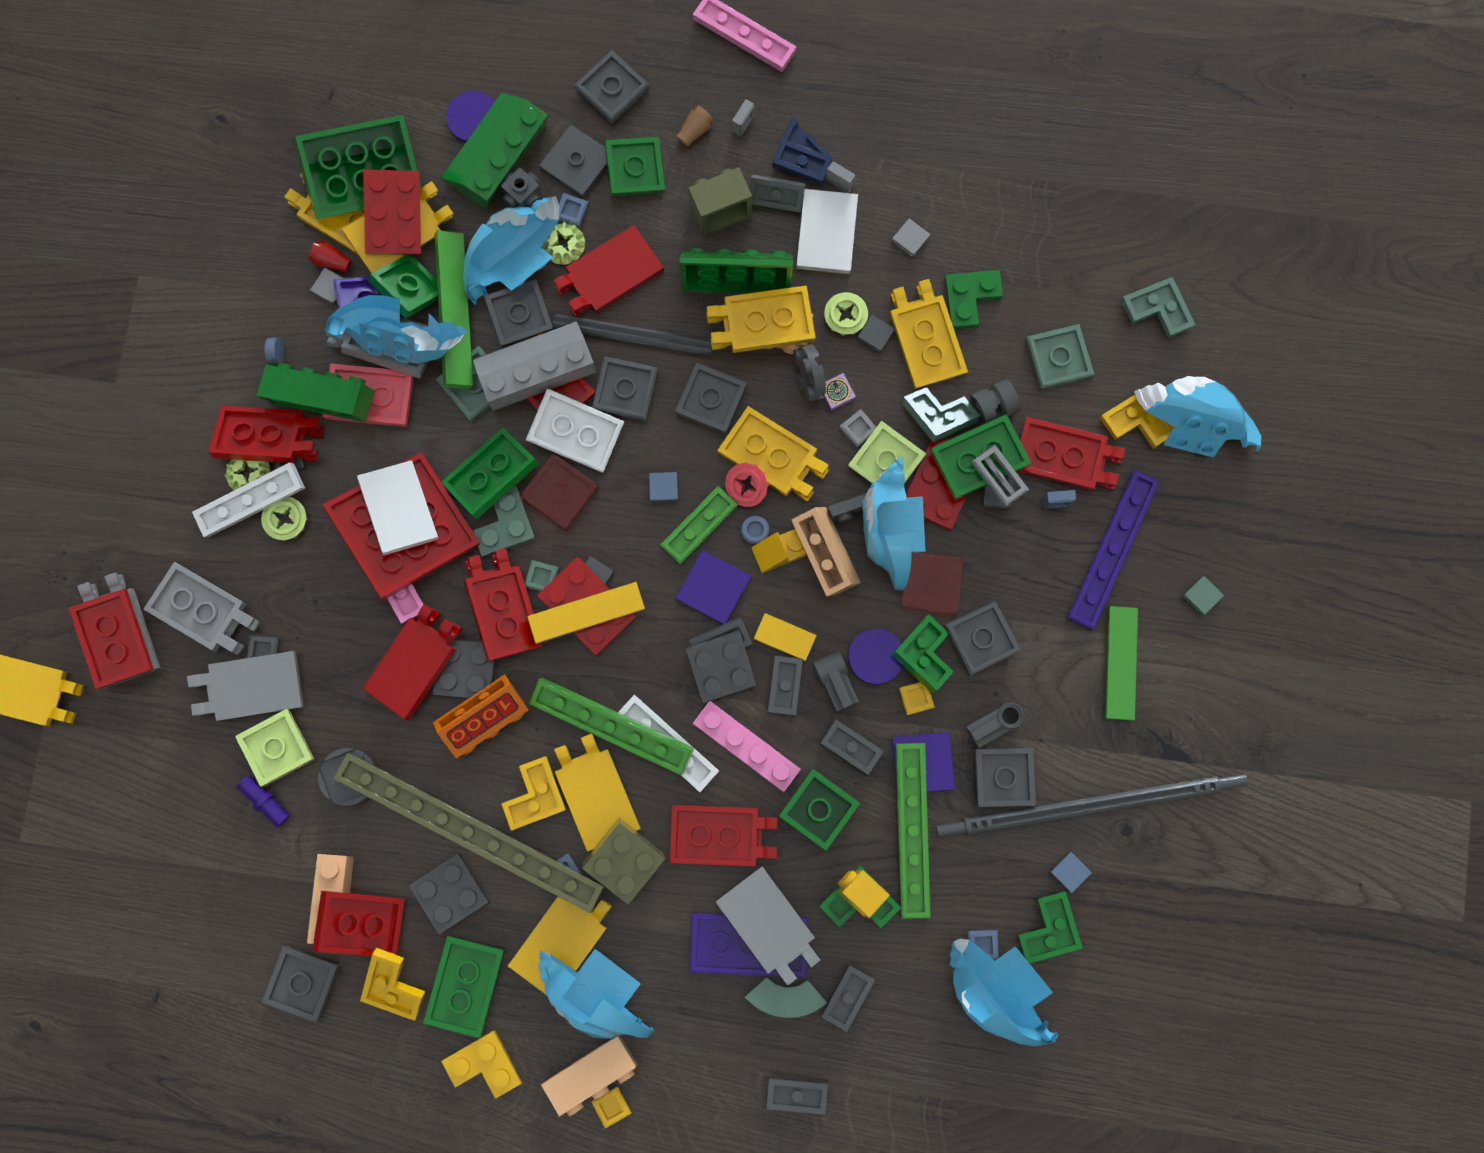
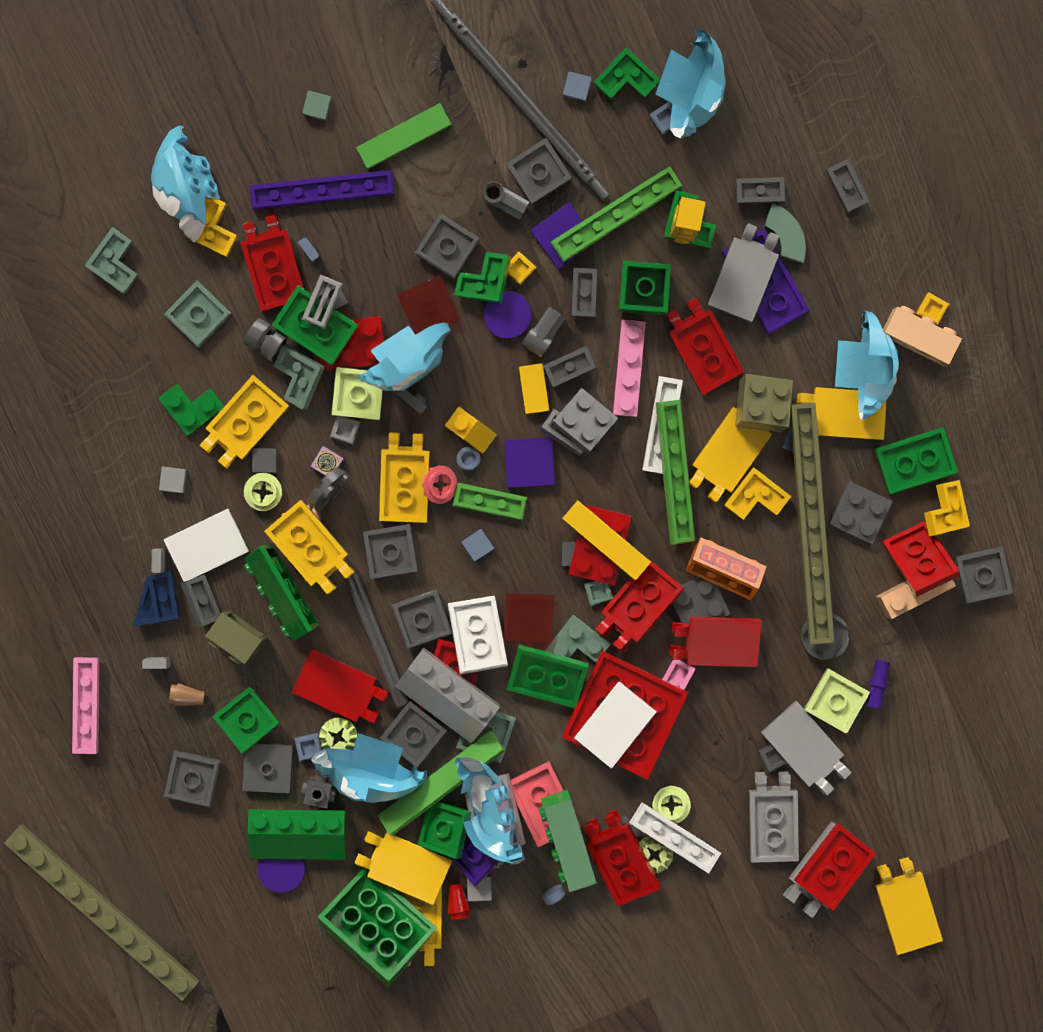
camera: 125 degrees left, 10 degrees up
red plate [363,170,421,255] -> none
yellow plate [441,1030,523,1099] -> none
light nougat brick [792,507,861,596] -> none

